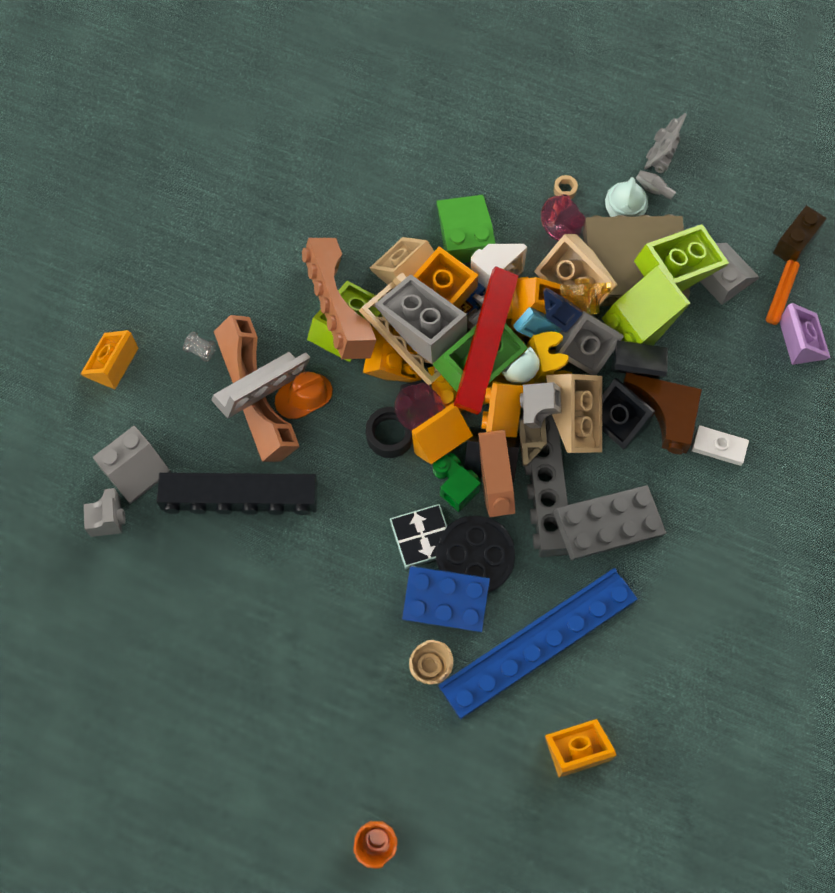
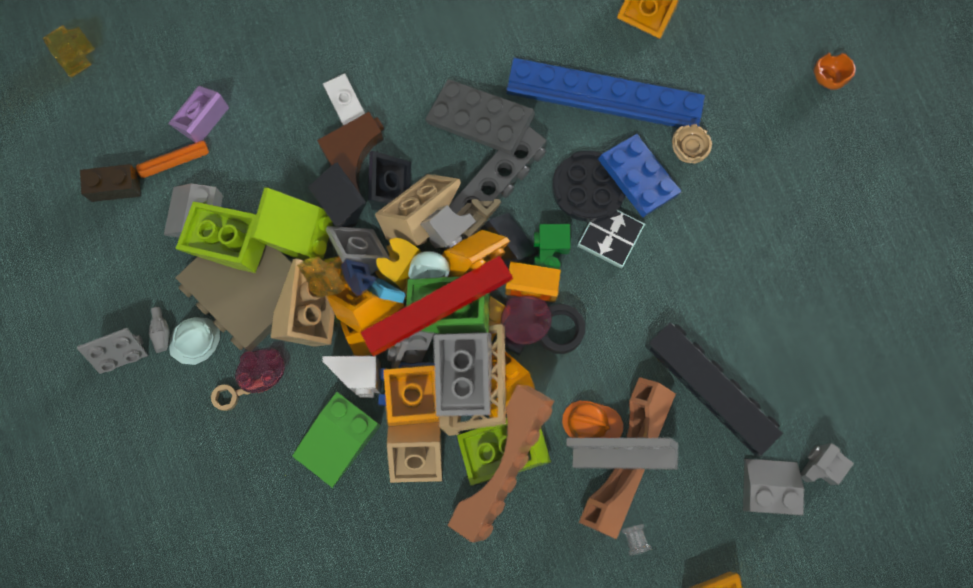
camera: 135 degrees left, 10 degrees up
nougat slope [478,430,516,517] -> none

